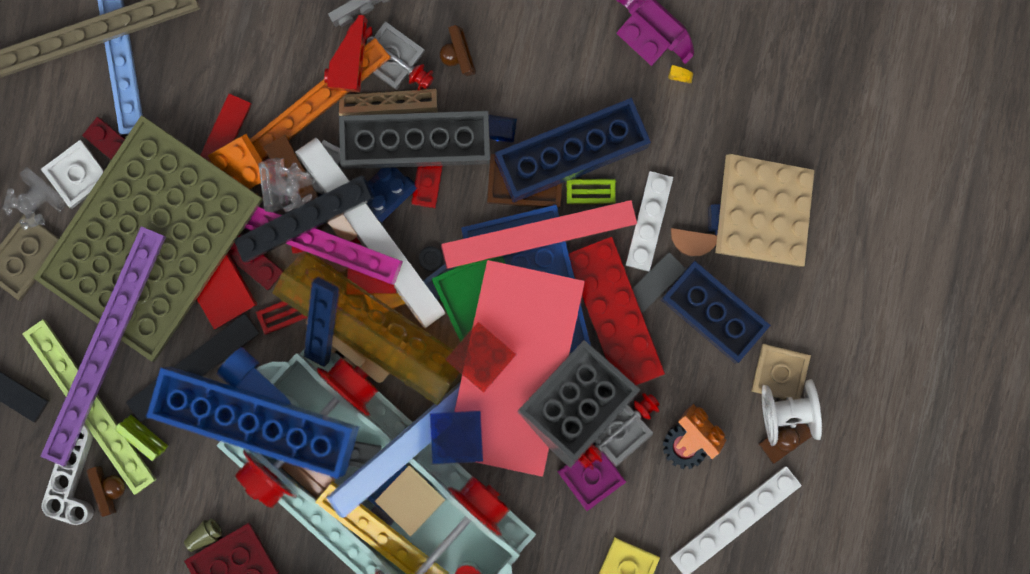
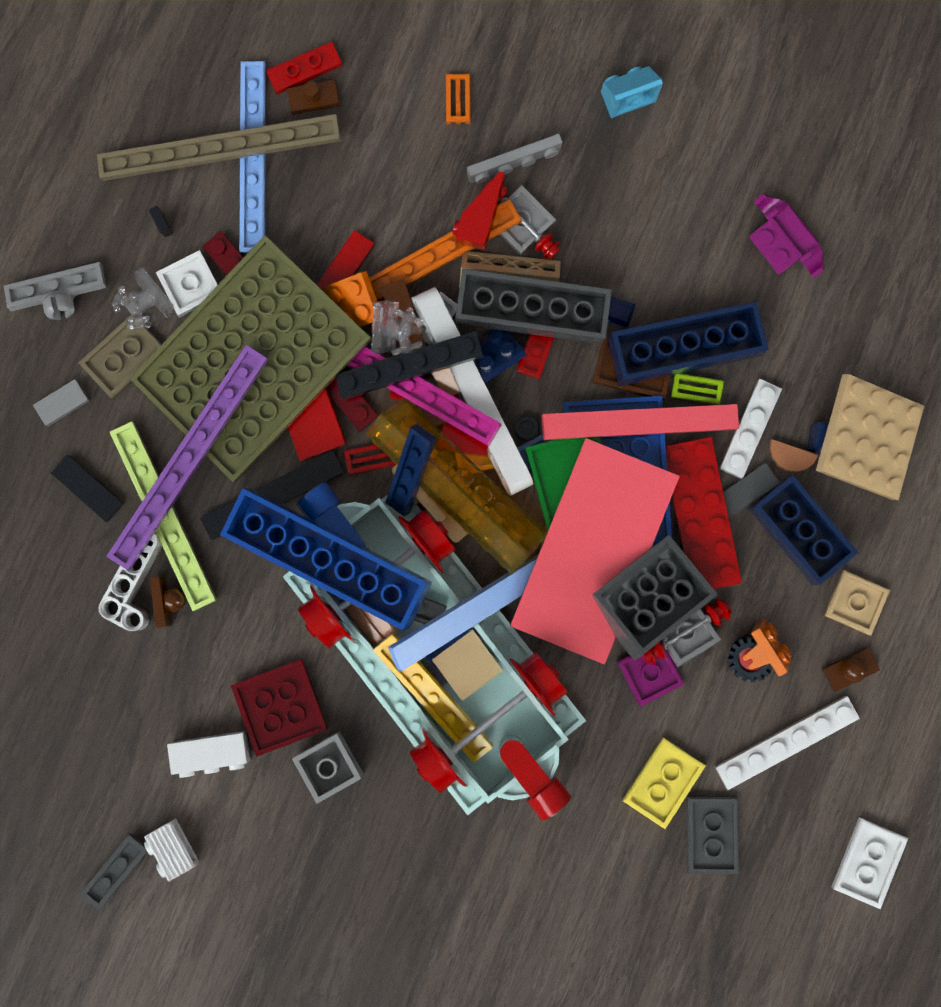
camera: 10 degrees right, 0 degrees up
lime tile [115,415,168,461] -> none
olive cone [184,519,222,552] -> none
clear blue plate [430,411,483,464] -> none
reddish brown tile [440,25,476,77] -> none
clear red tile [446,322,517,393] -> none
yellow tile [668,65,693,83] -> none
white piece [762,379,822,446] -> none
none -> black tile [149,206,173,237]

